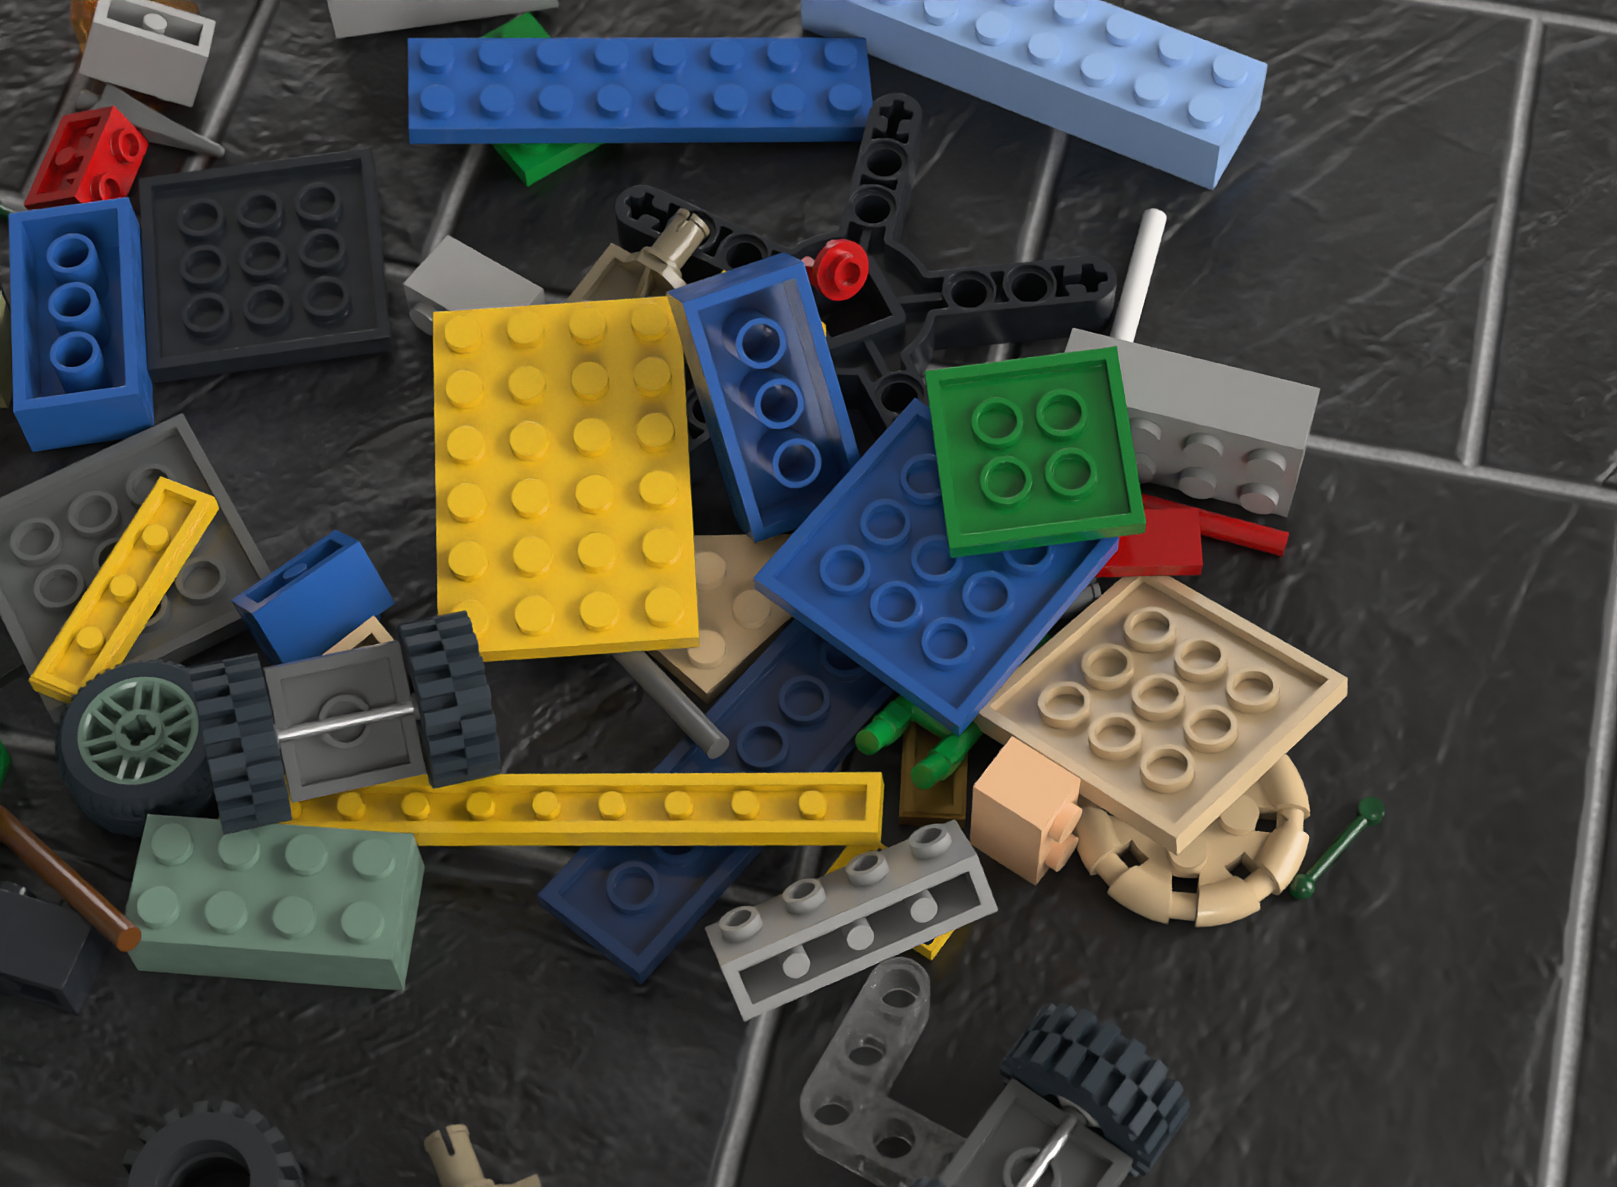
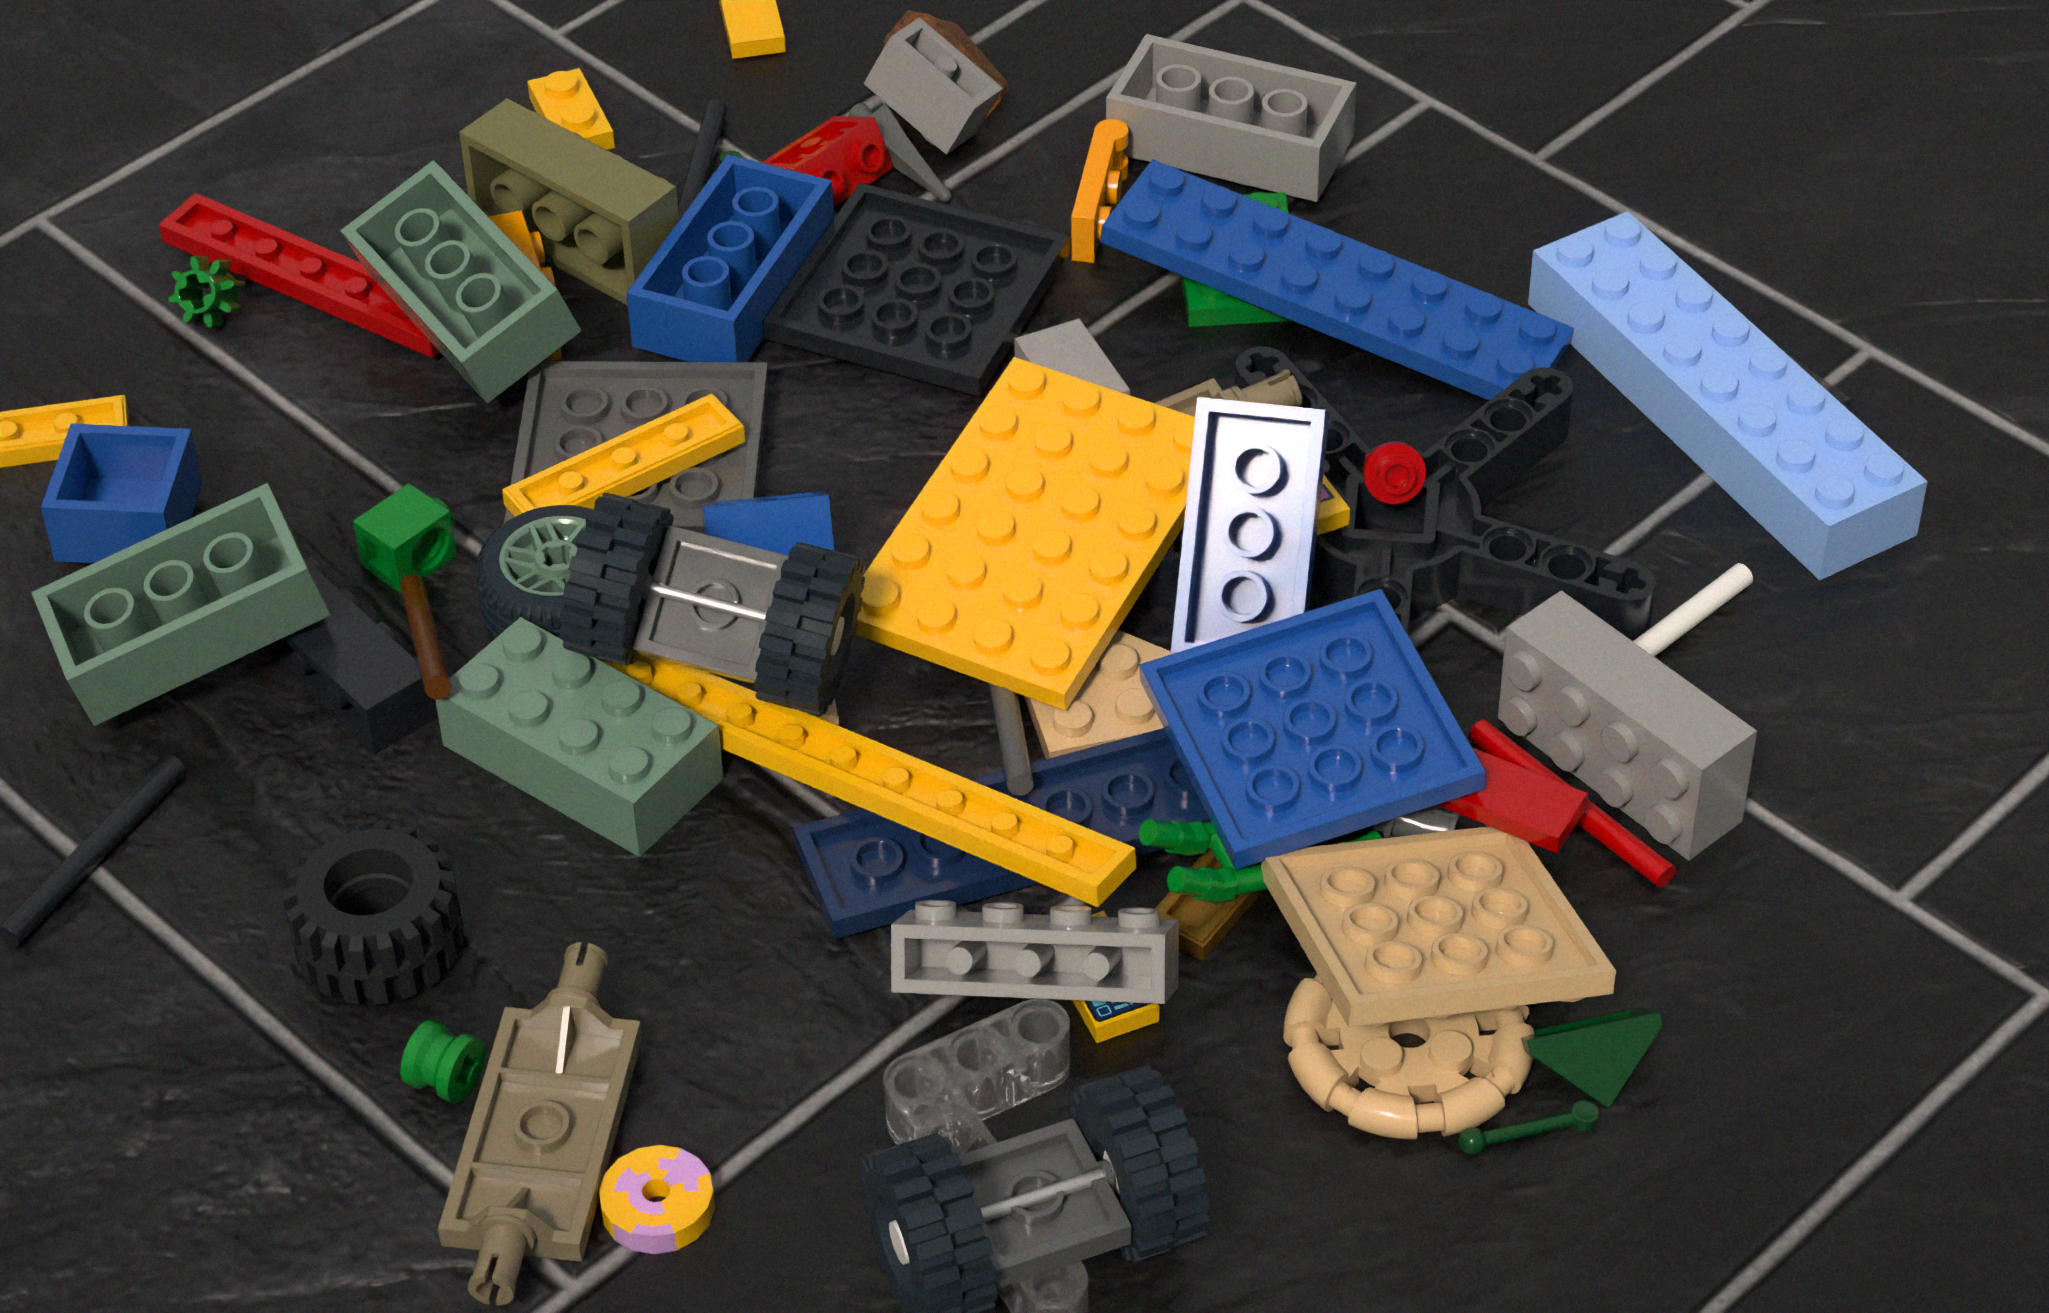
camera: 30 degrees right, 15 degrees down
green plate [925,346,1146,558] -> none
light nougat brick [970,736,1082,886] -> none
none -> light orange plate [1071,119,1128,263]
none -> dark green slope [1521,1007,1662,1108]

